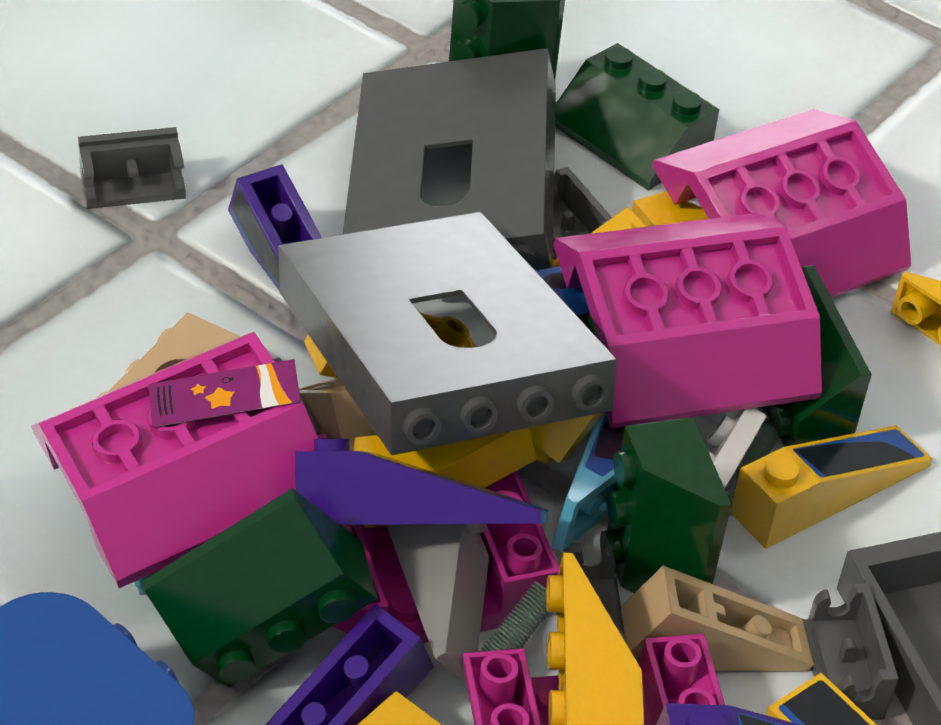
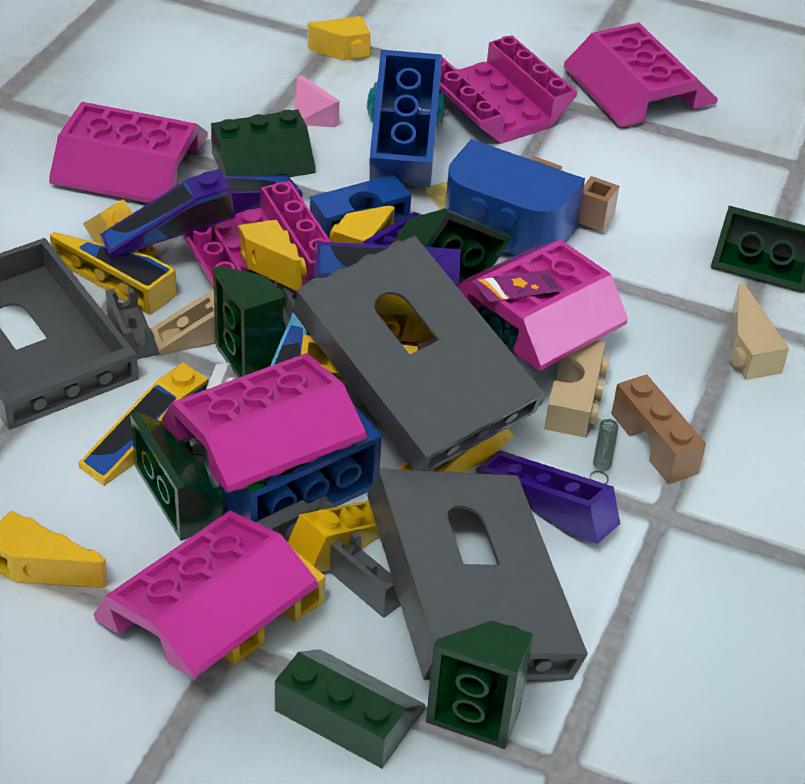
camera: 165 degrees right, 0 degrees up
dark grey hinge [78,127,186,209] -> none
none -> sand green piece [590,419,619,484]
none -> medium nougat arch [611,374,706,485]

